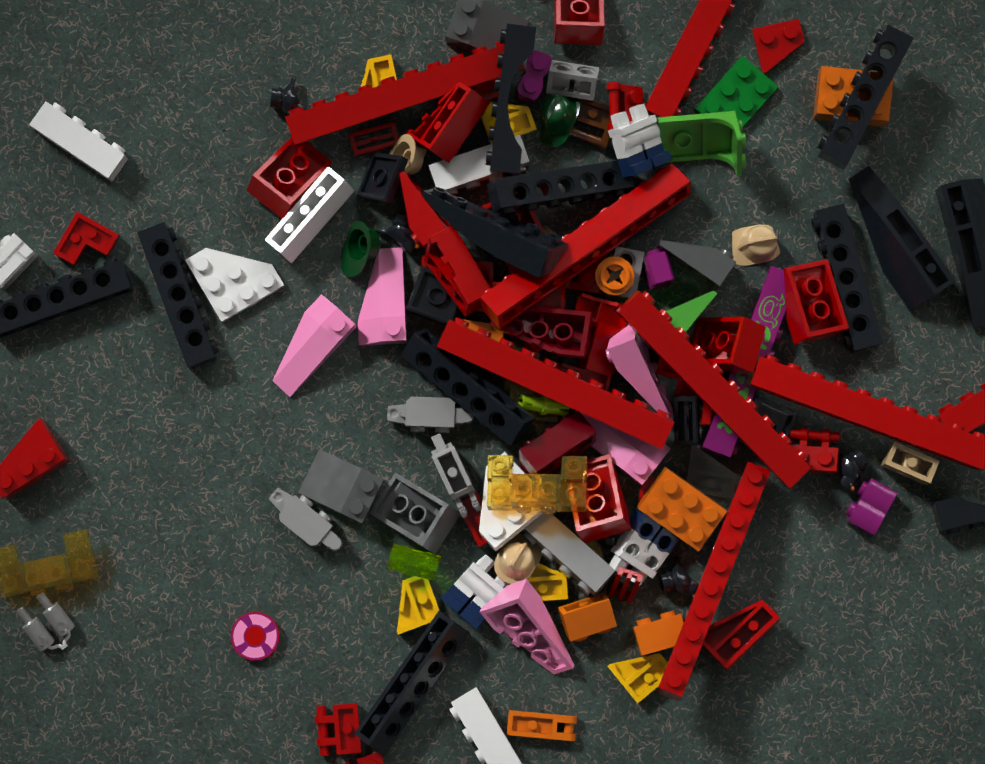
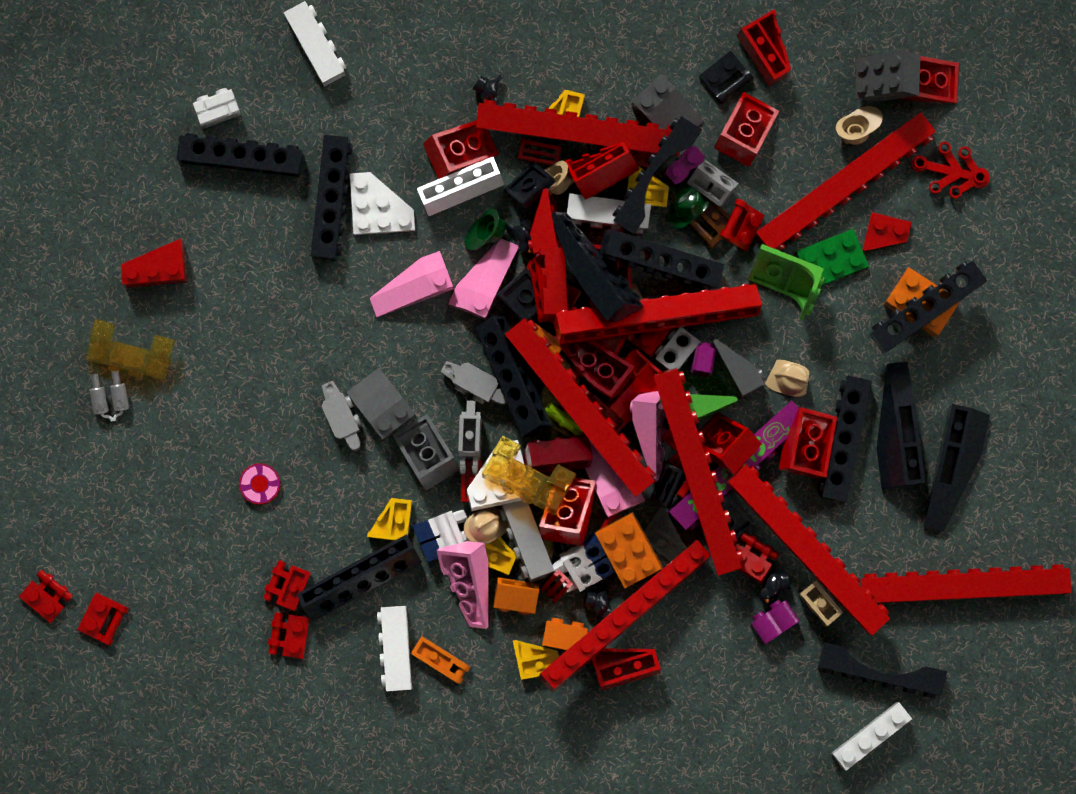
camera: 30 degrees right, 0 degrees up
red plate [53,212,120,266] -> none
clear neon green bracket [387,544,441,581] -> none
orange gear [595,256,634,295] -> none
white hips [608,104,672,177] -> none

